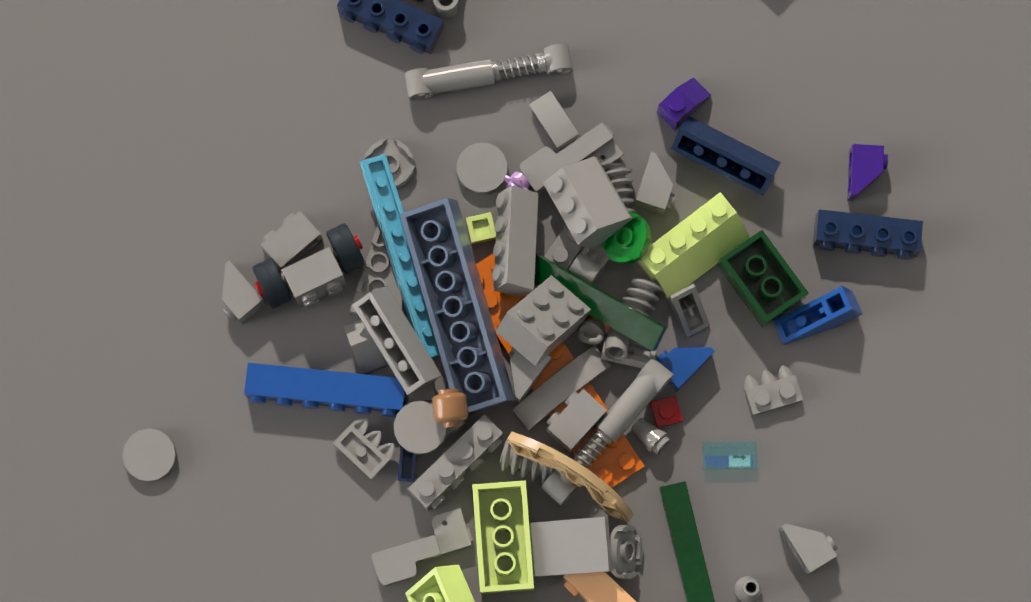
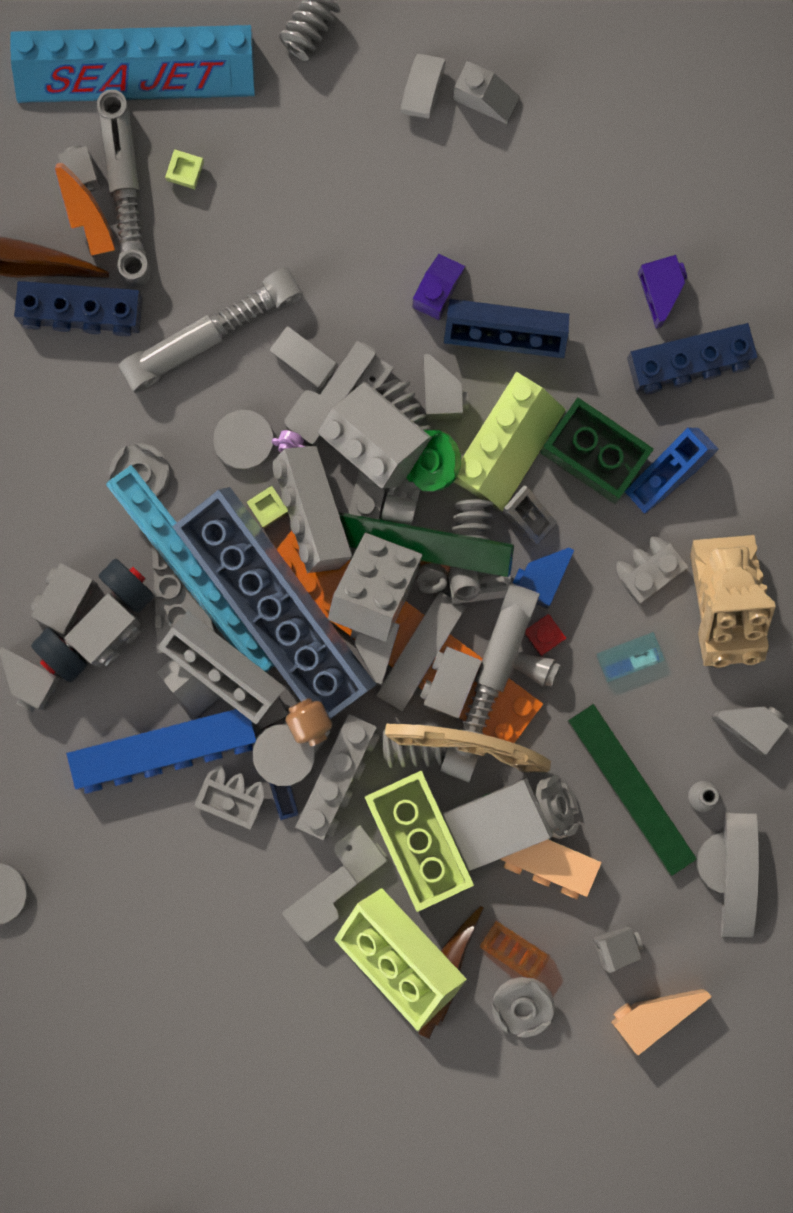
camera: 20 degrees left, 5 degrees up
none -> tan brick [690,535,776,668]

